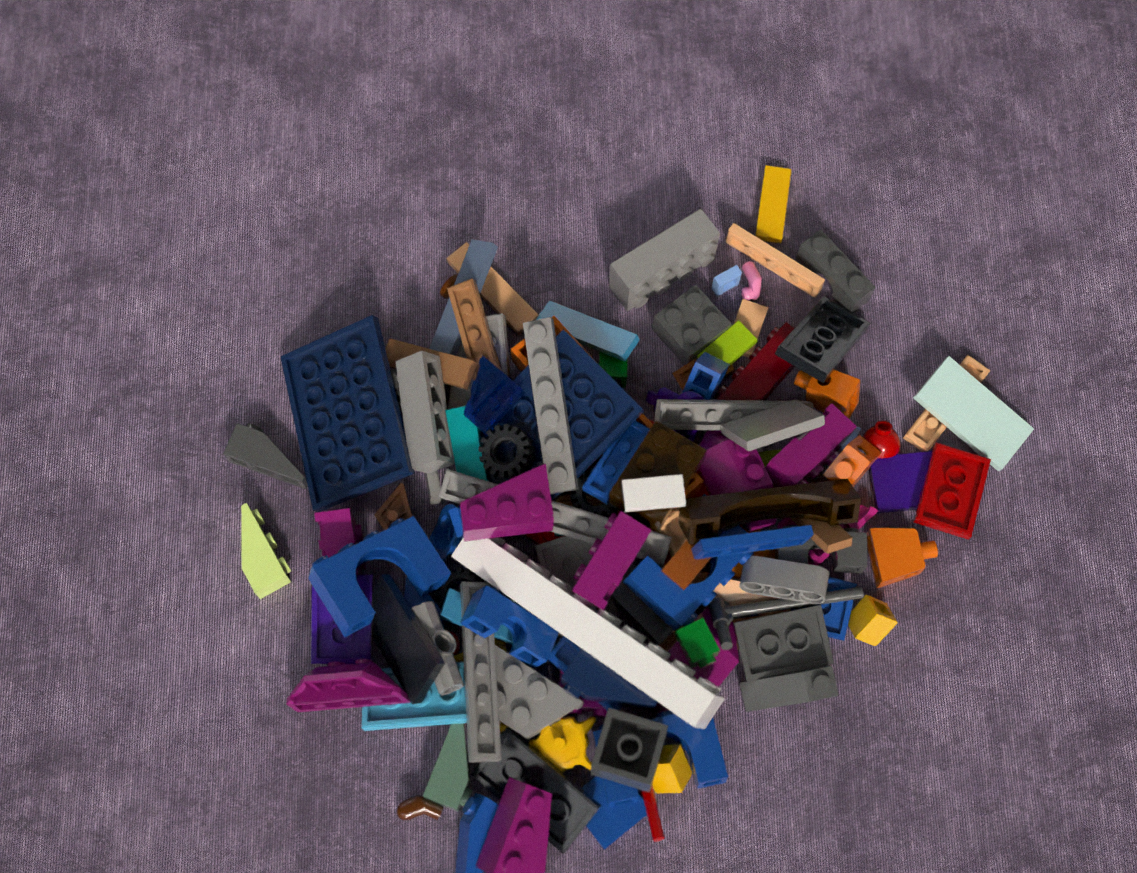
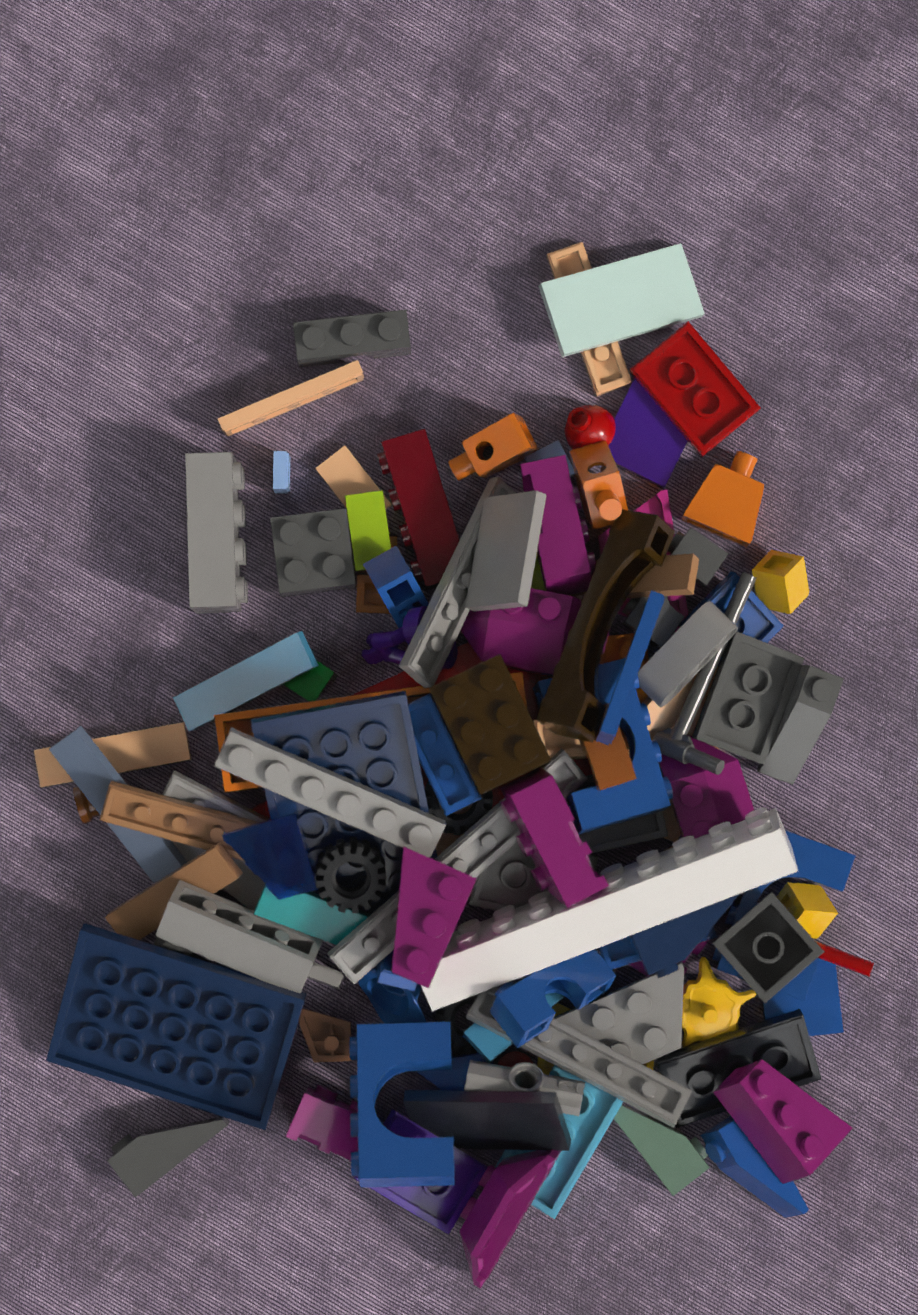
camera: 60 degrees left, 15 degrees up
yellowish green slope [241,503,291,599] -> none
reddish brown arm [396,795,443,820] -> none
white tile [622,475,686,512] -> none
green brick [675,618,720,669] -> none
bright pink arm [741,261,762,301] -> none
yellow tile [755,165,792,244] -> none
black tile [775,296,871,383] -> none

